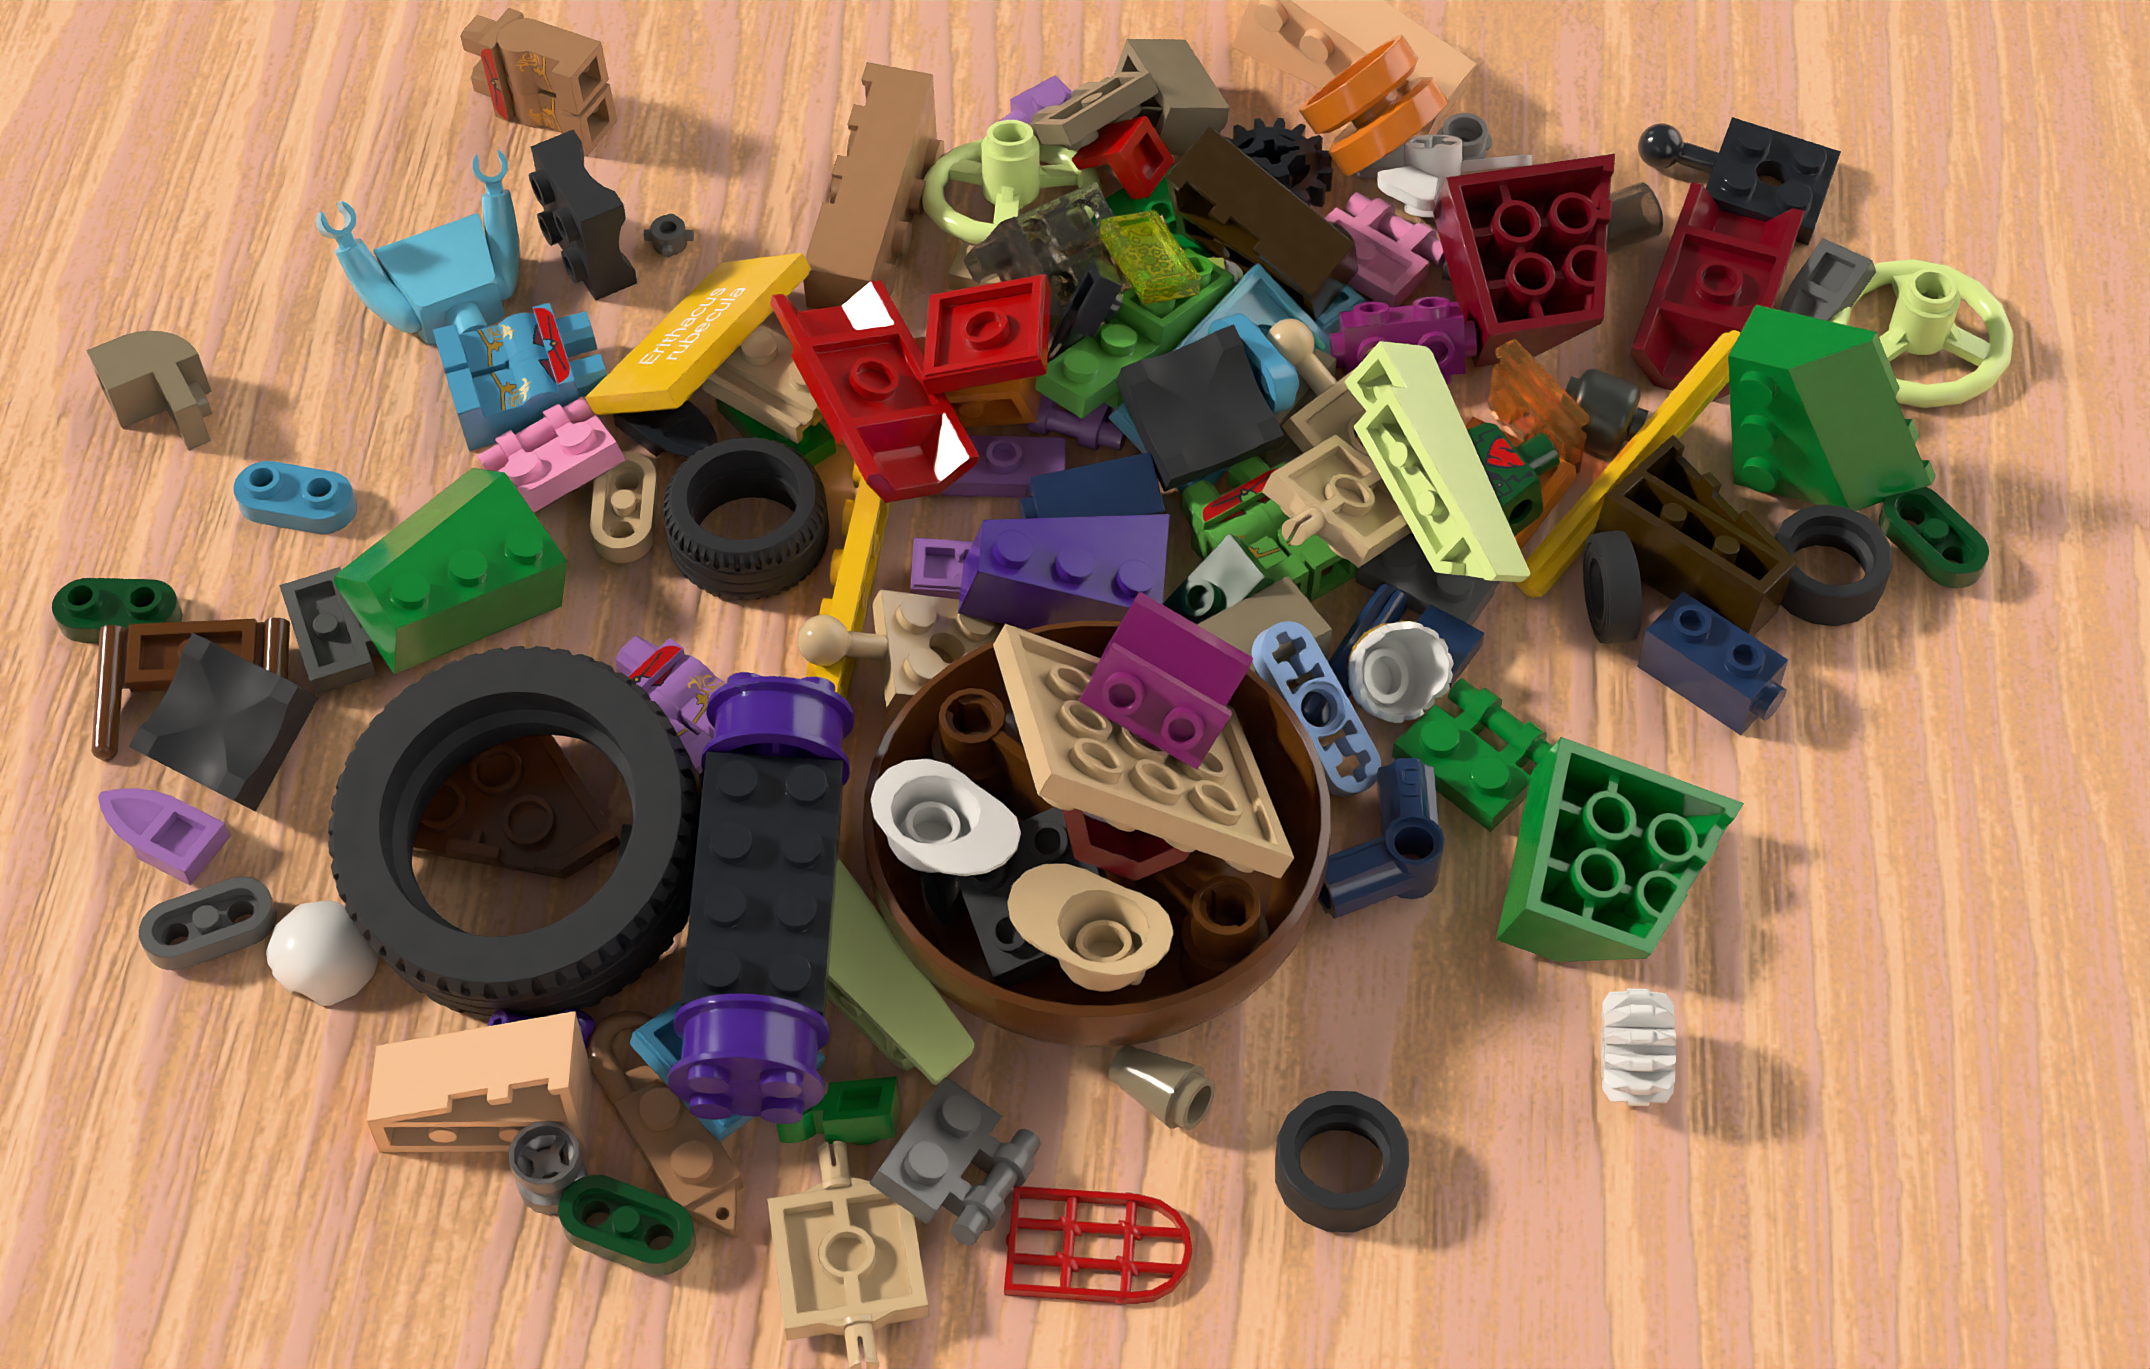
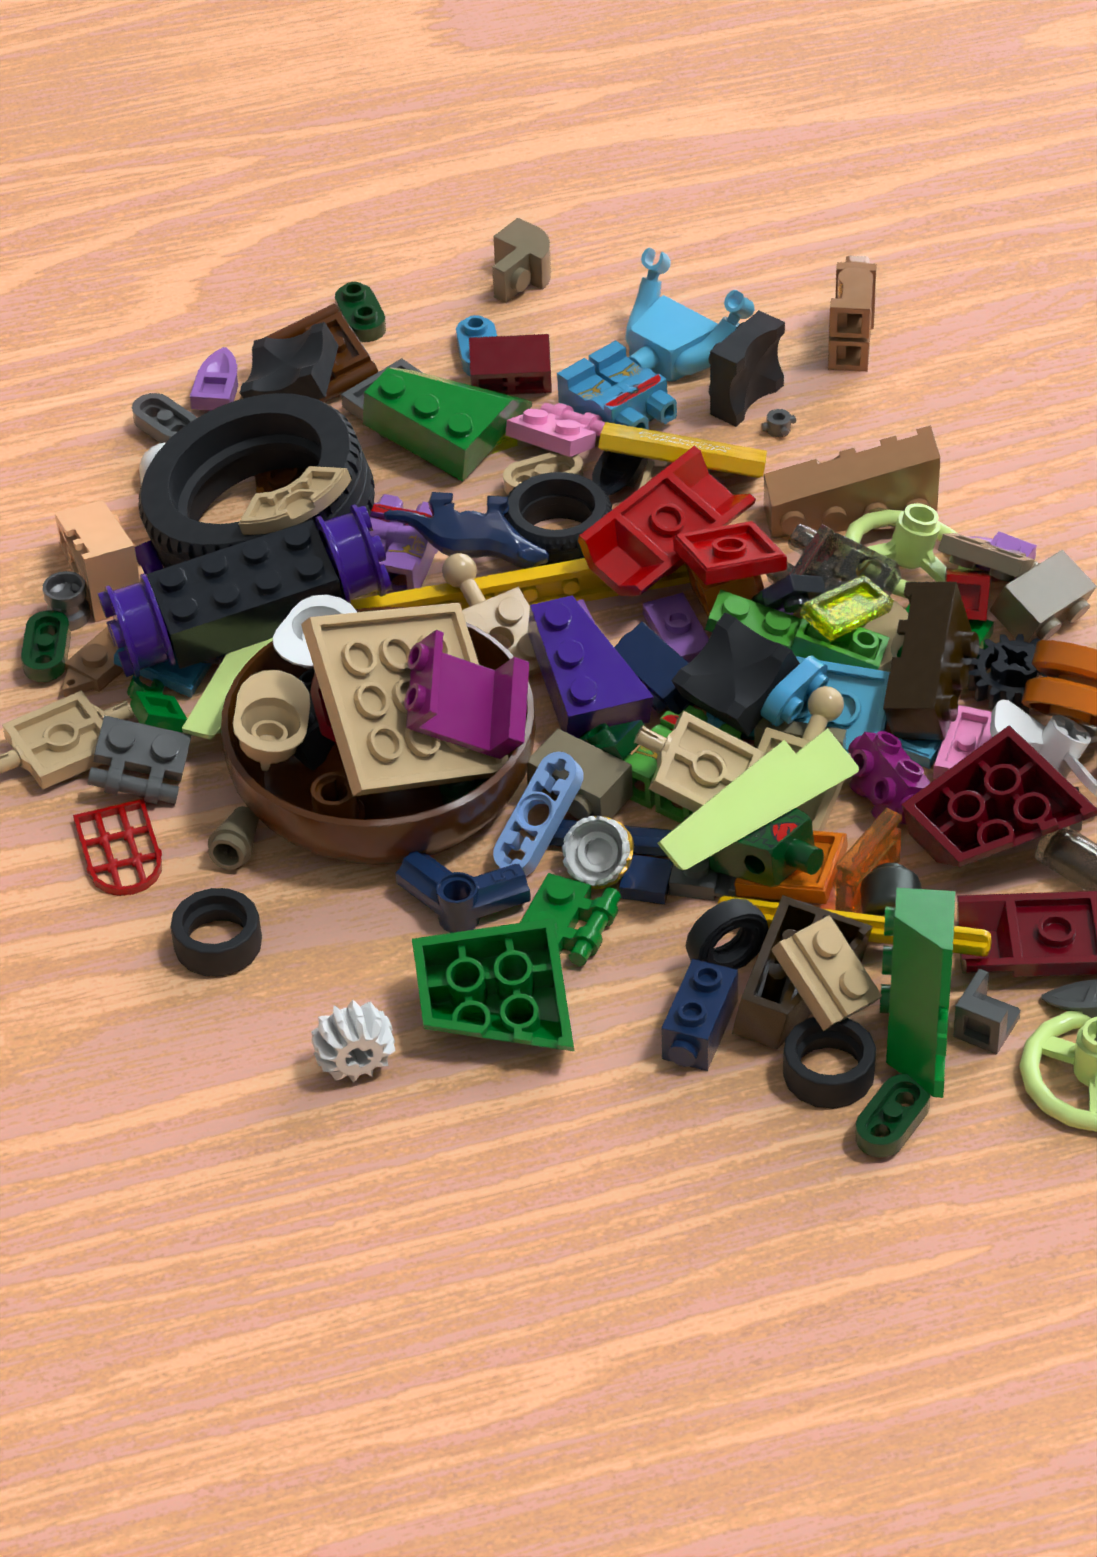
camera: 70 degrees right, 10 degrees down
none -> tan tile [238,466,352,535]
none -> dark blue animal [384,492,549,569]
none -> dark red hinge [469,334,552,395]
none -> tan plate [771,915,882,1031]

